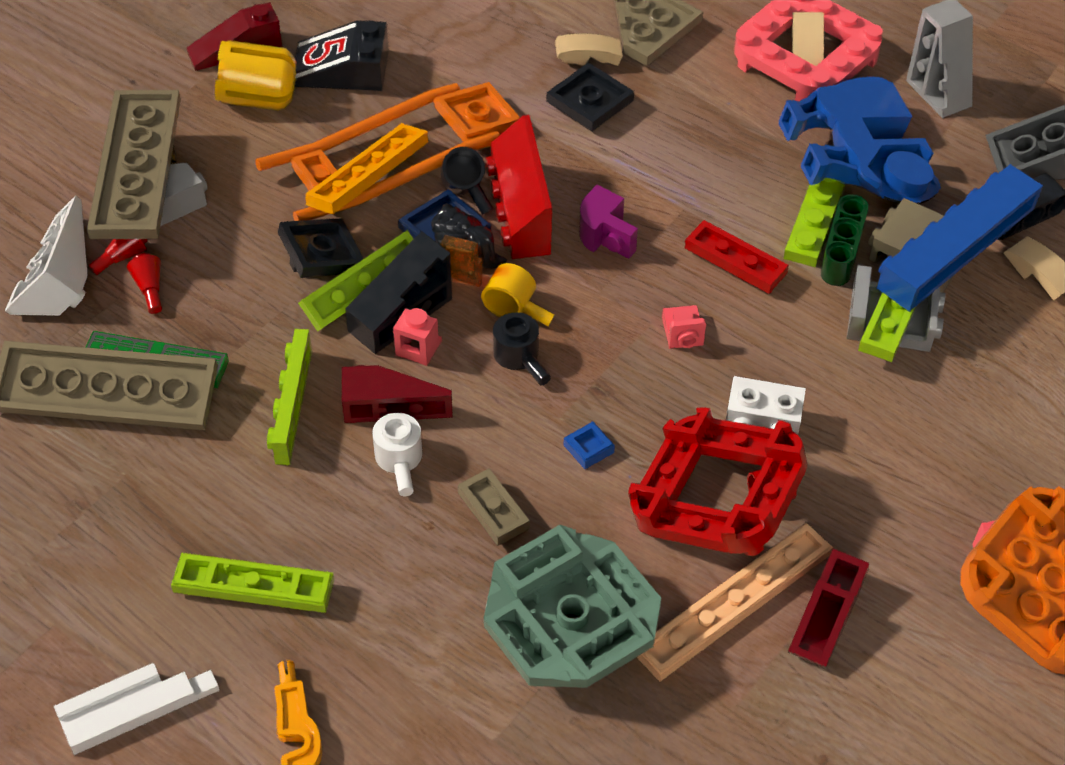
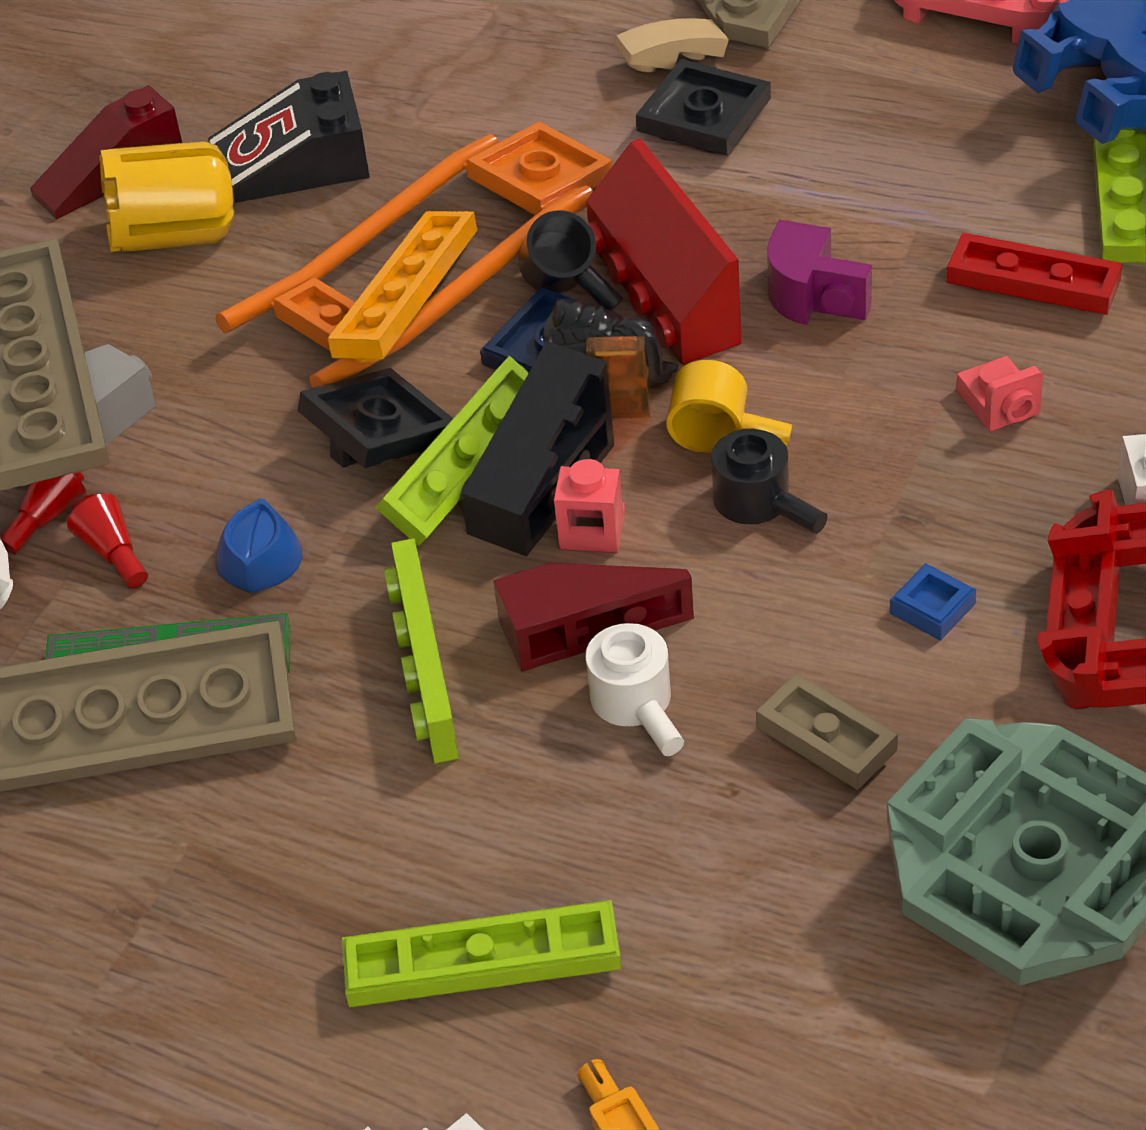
camera: 10 degrees left, 5 degrees down
none -> blue hat [215,499,303,593]

